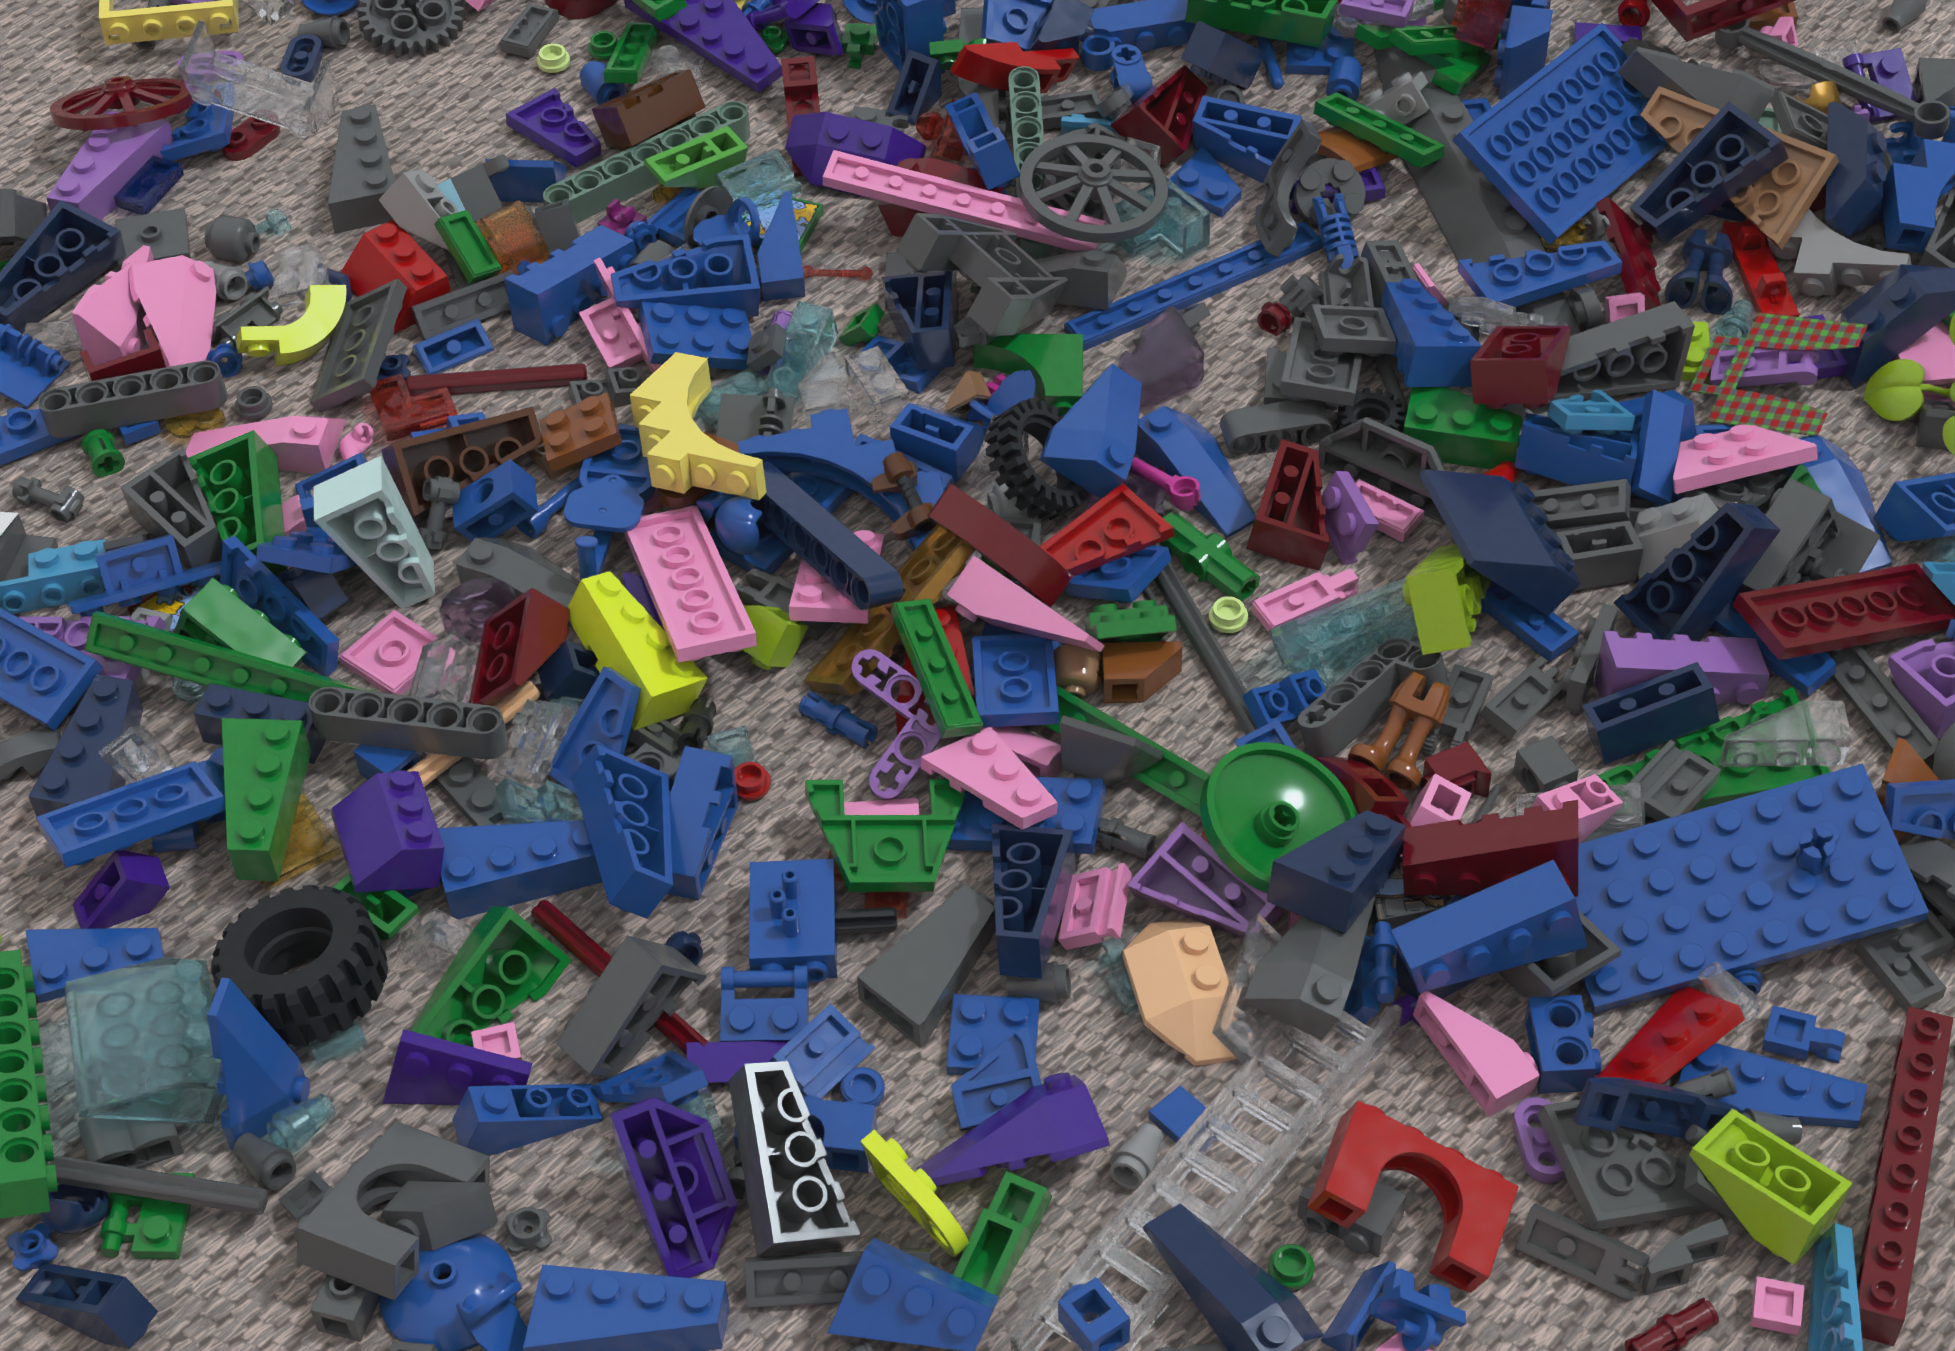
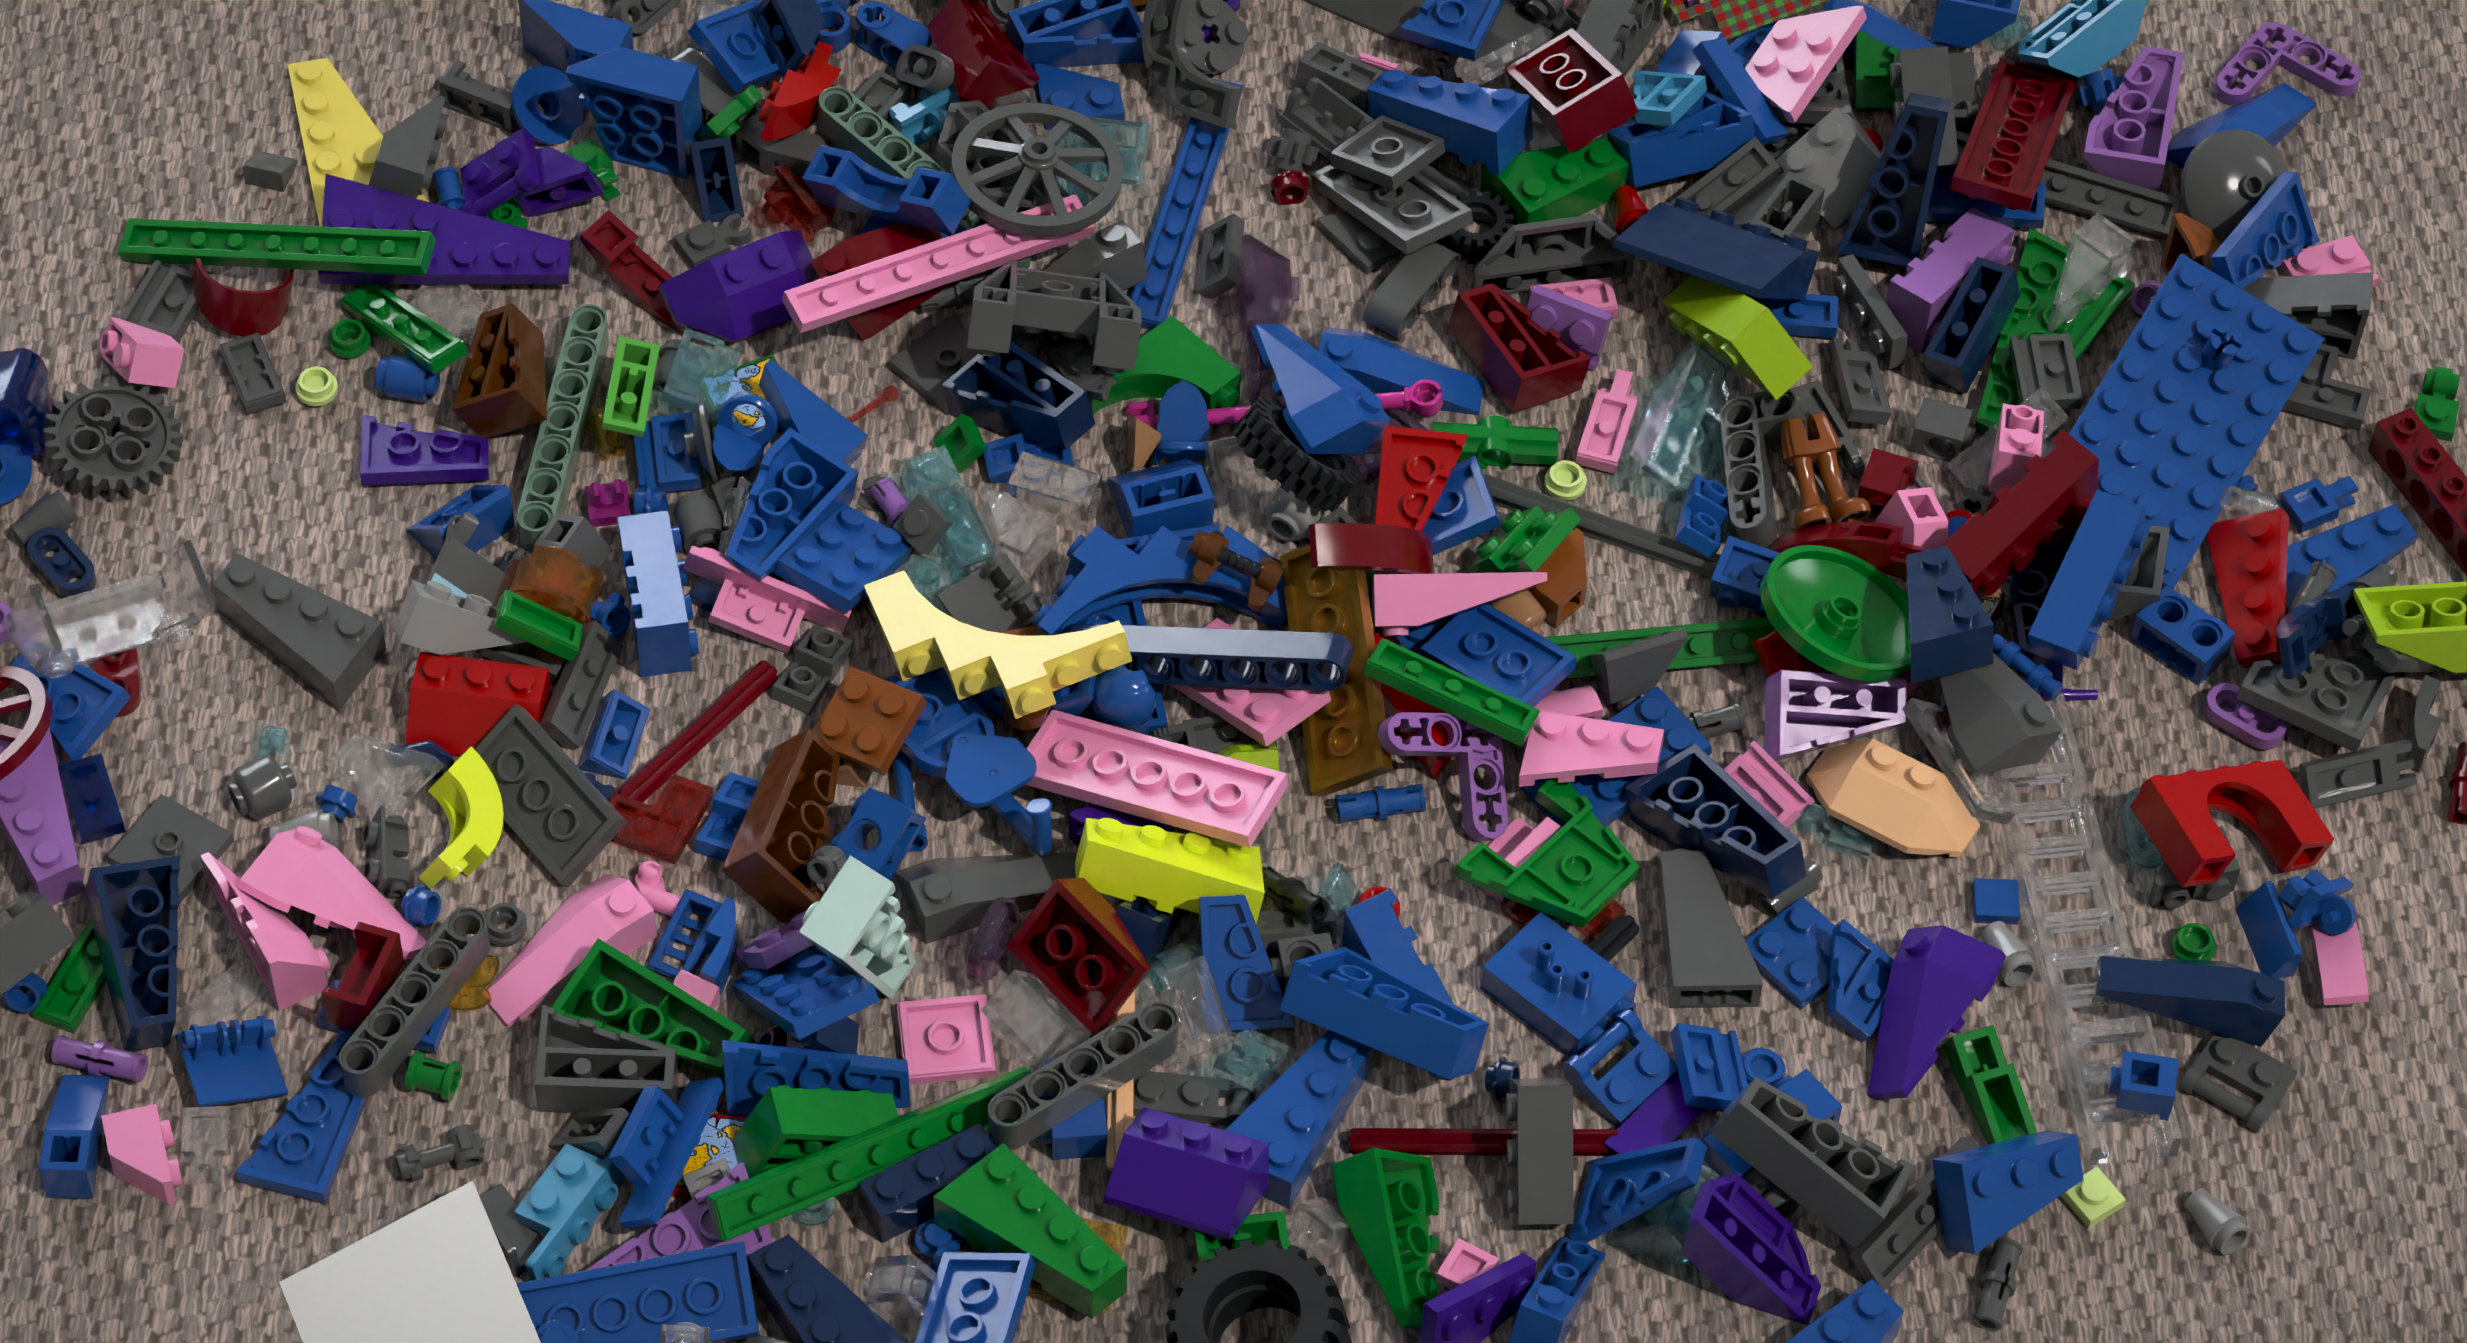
camera: 50 degrees left, 5 degrees up
neon yellow plate [861,1129,969,1257] -> none
blue hinge [1312,193,1359,269] -> none
bright pink slope [1413,991,1540,1117] -> none

